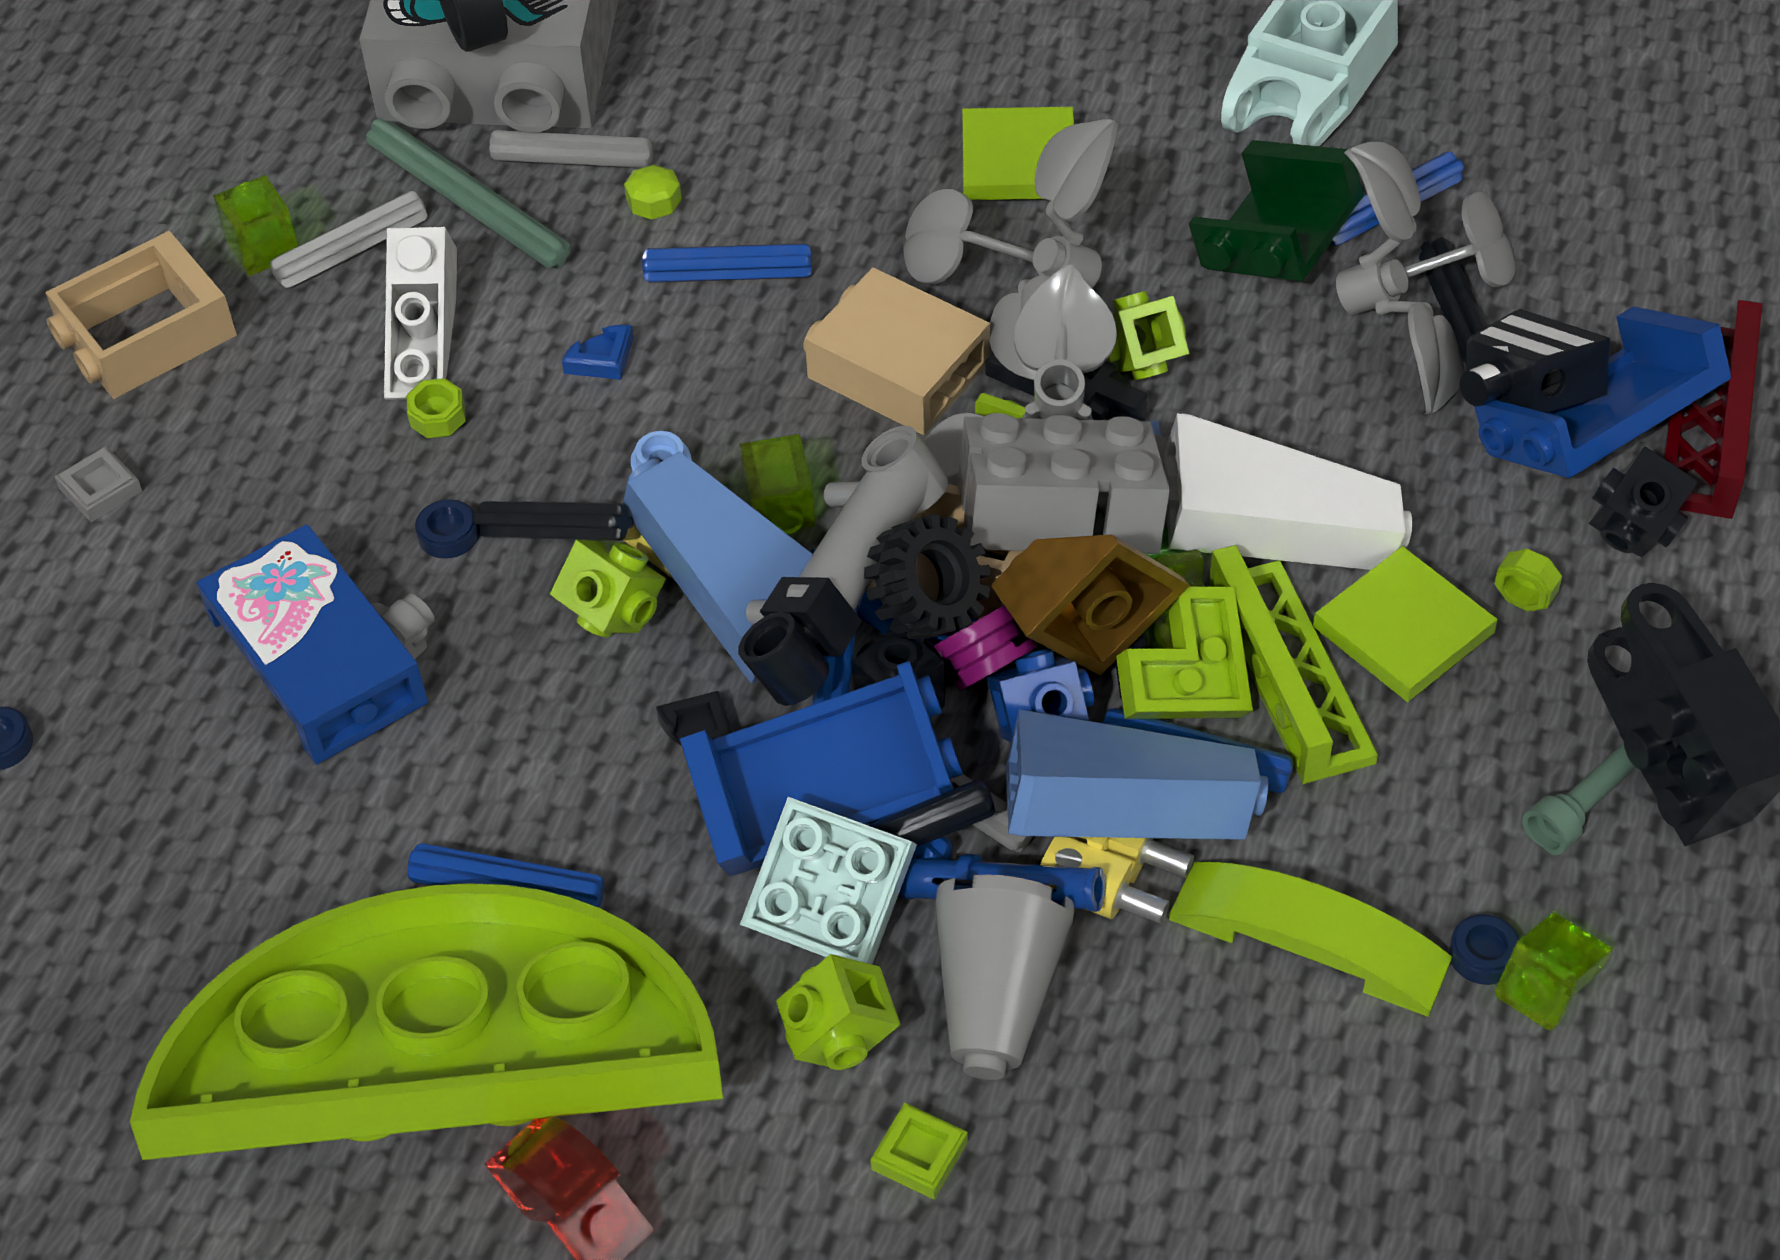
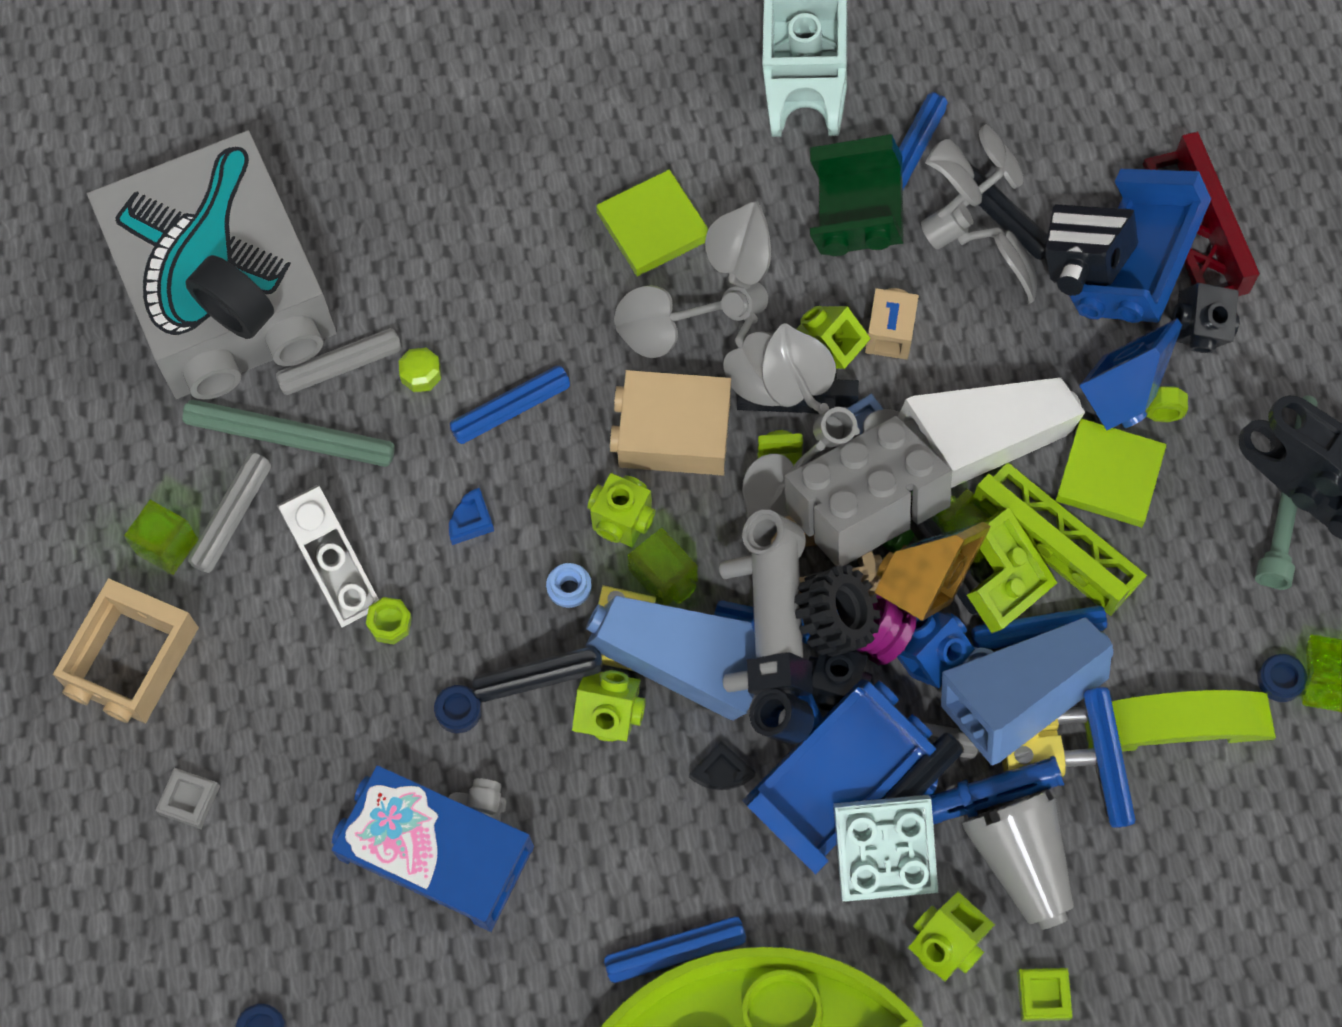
camera: 30 degrees left, 15 degrees up
none -> lime brick [587,473,656,548]
none -> tan brick [865,288,919,360]
none -> blue slope [1079,318,1182,430]
none -> blue axle [1084,687,1136,828]

